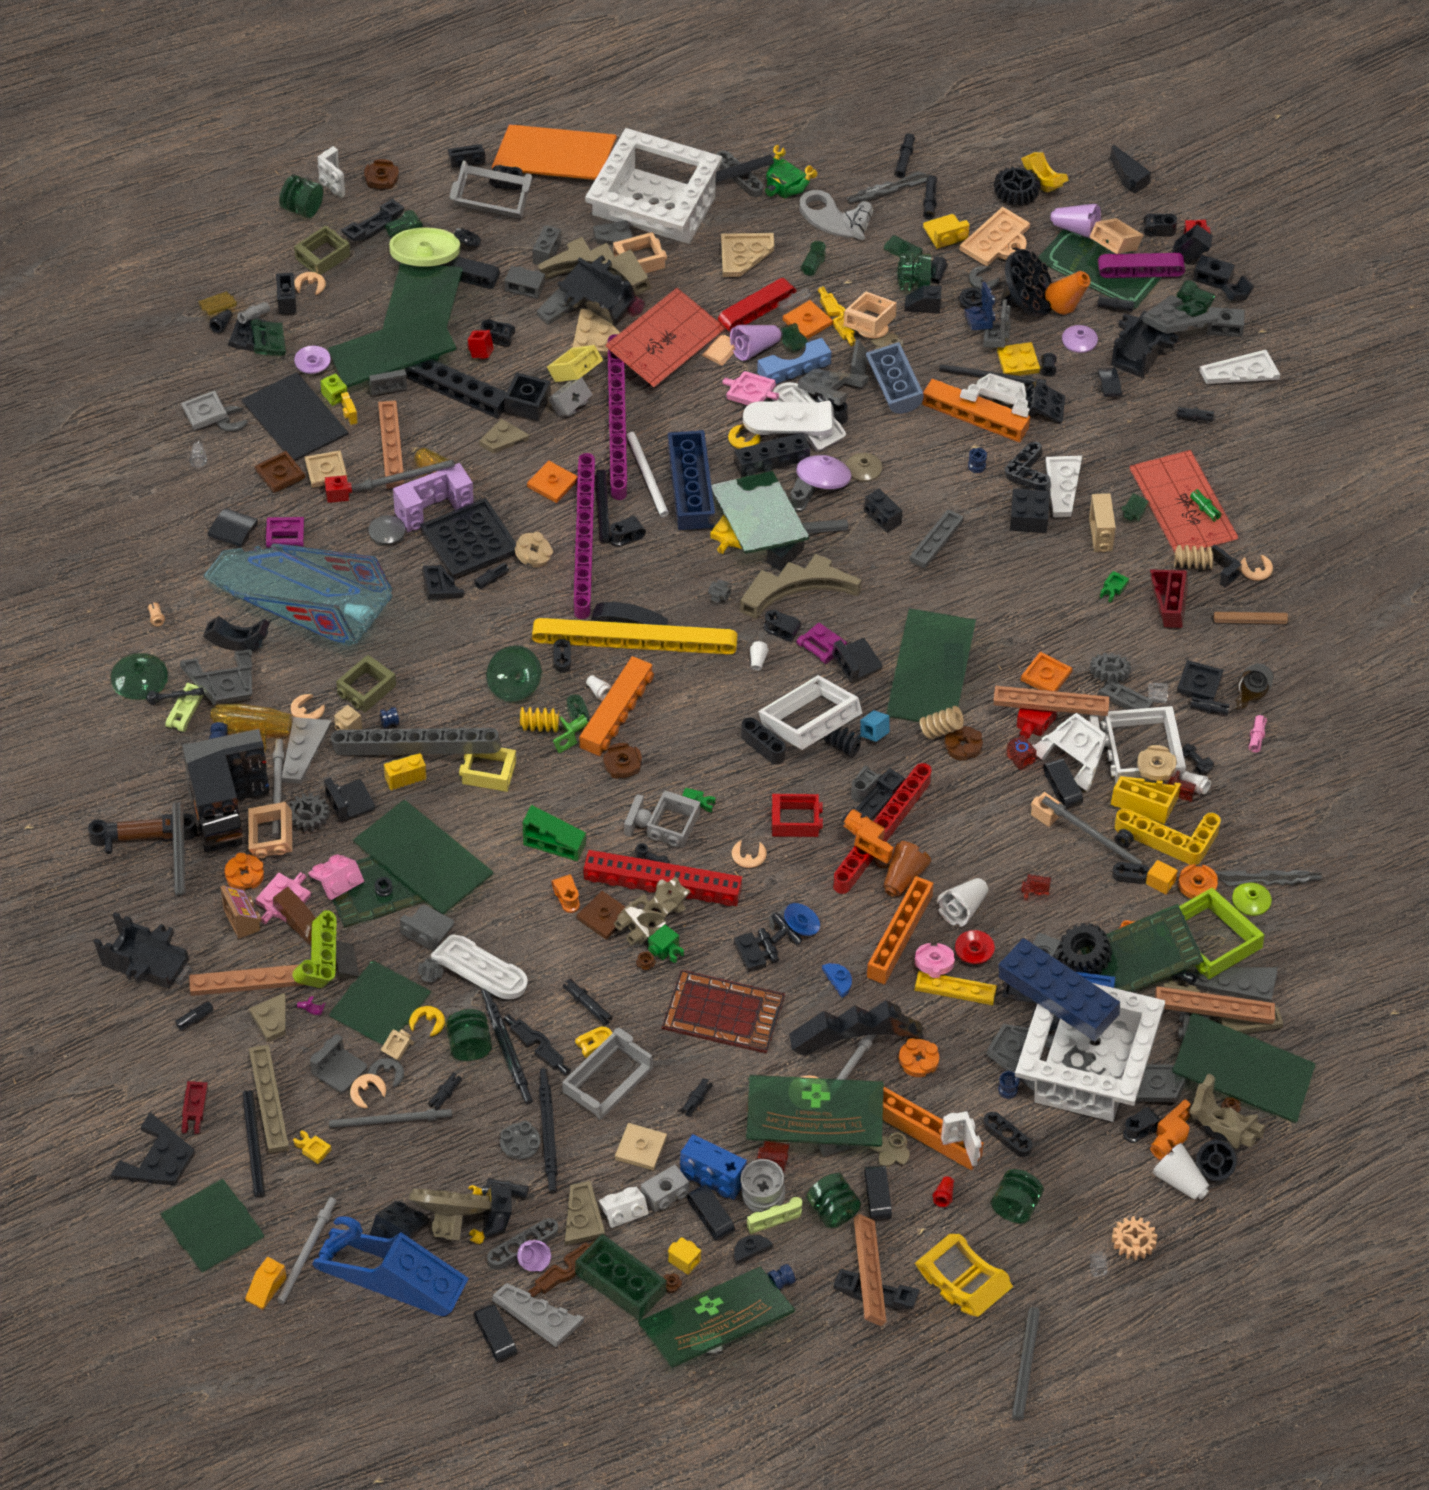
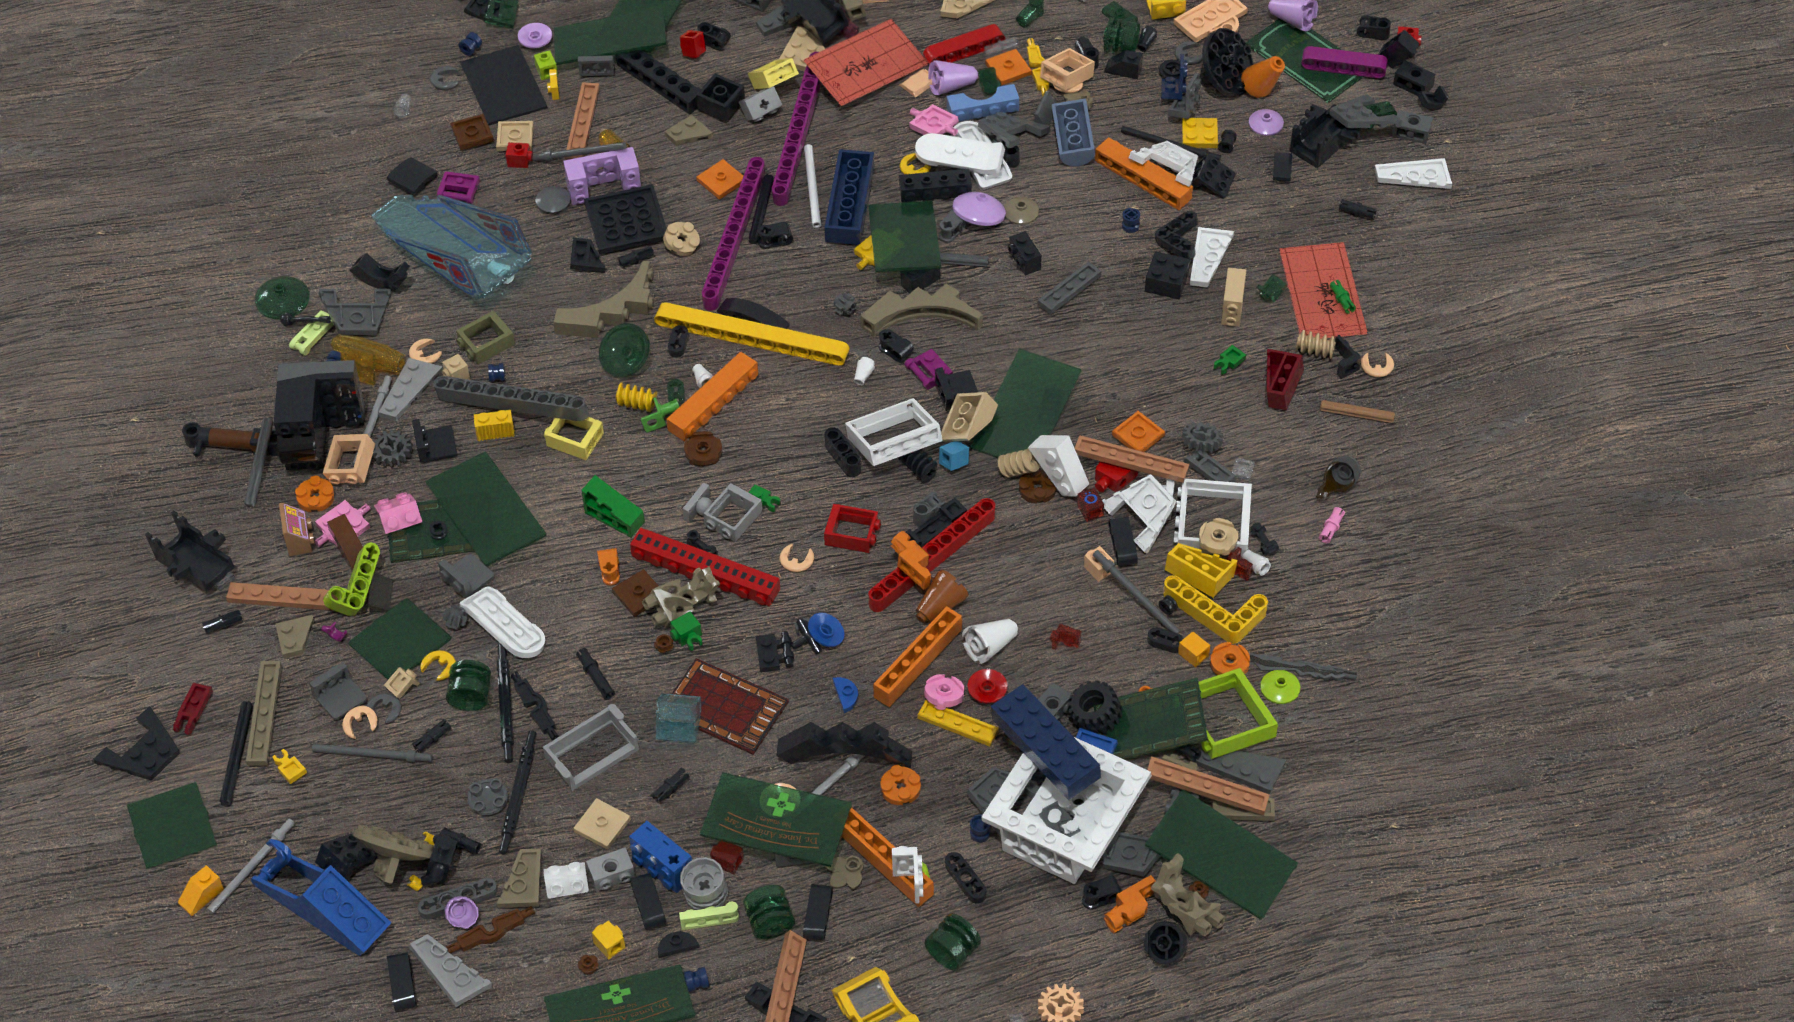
camera: 15 degrees right, 0 degrees up
light nougat pin [148,603,165,627] -> none
light grey plate [181,391,228,430] -> none
yellow plate [575,1027,612,1058] -> none
clear green brick [575,1234,667,1321] -> none
red cone [932,1176,954,1207] -> none
light nougat window [1090,218,1144,254] -> none
black pin [1097,296,1135,312] -> none
white cone [1152,1143,1209,1200] -> none
clear green piece [1176,280,1215,308] -> none
black plate [1177,660,1224,701] -> none
black pin [1190,696,1230,716] -> none
none -> dark blue wheel [458,32,482,56]
none -> dark tan arch [553,261,654,338]
none -> clear light blue slope [656,694,701,742]
none -> tan slope [941,392,998,442]
none -> white wedge [1028,435,1089,496]
none -> black piece [1075,36,1099,70]

